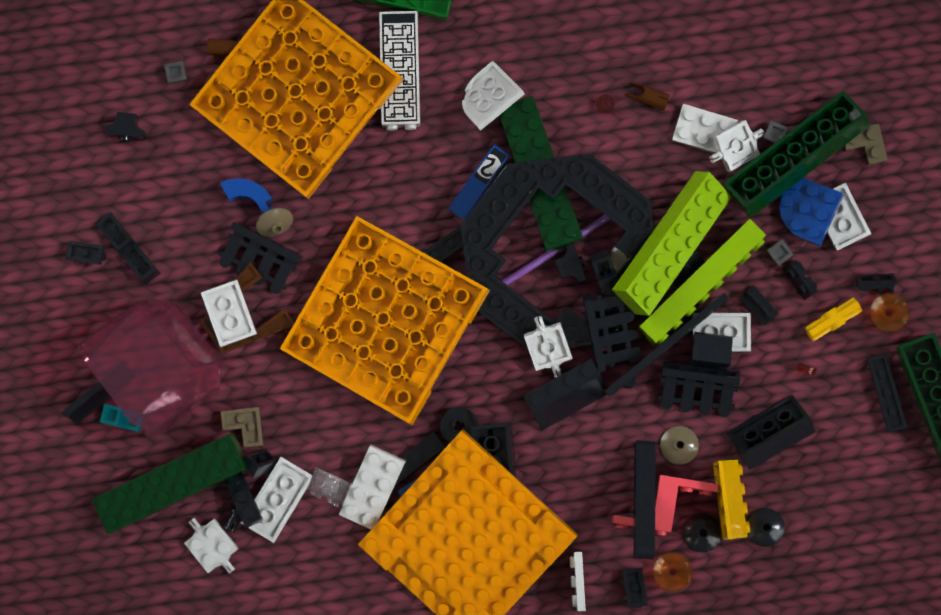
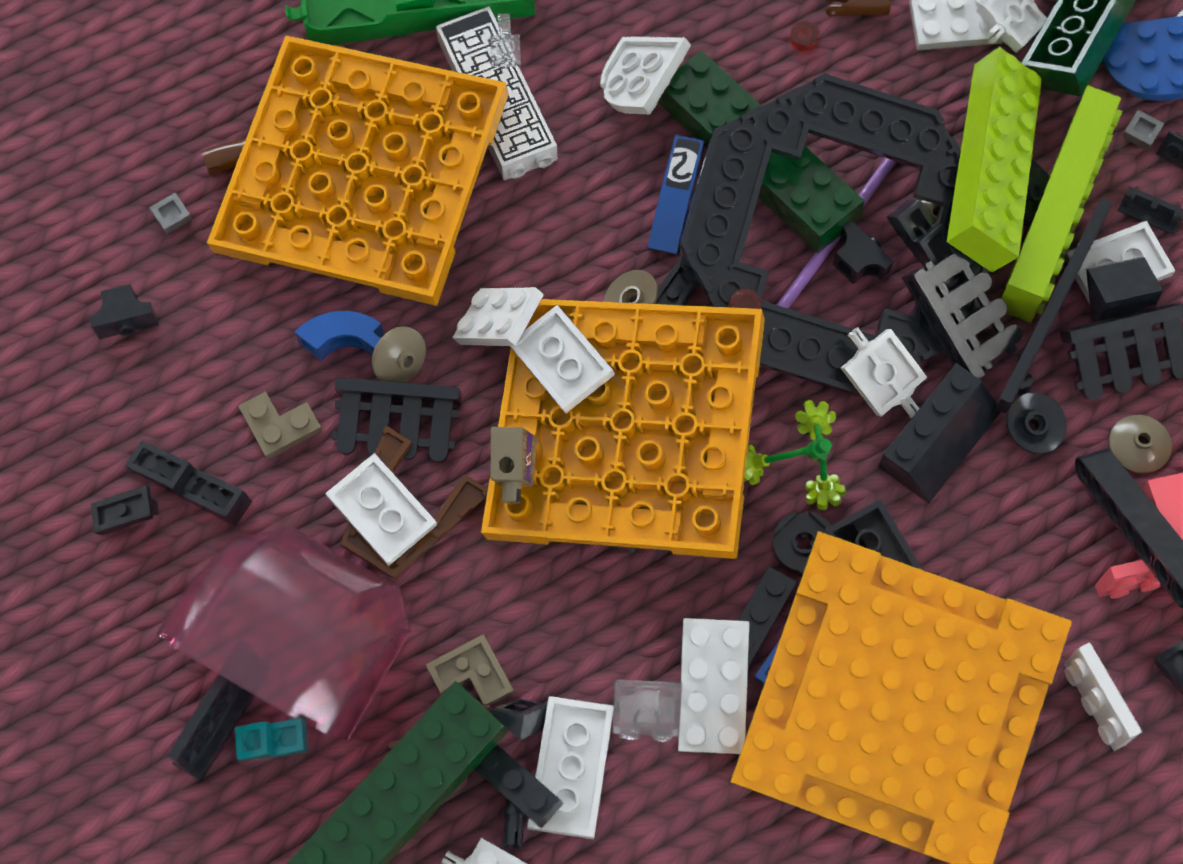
camera: 25 degrees left, 15 degrees down
none -> dark tan plate [238,391,322,460]
none -> white plate [453,287,544,346]
none -> clear plate [490,14,521,68]
none -> dark tan torso [491,427,537,504]
none -> white plate [510,305,615,414]
none -> dark tan dish [604,270,658,304]
none -> clear red tile [728,289,761,309]
none -> lime plant [744,400,847,510]
none -> black dish [1006,393,1067,454]

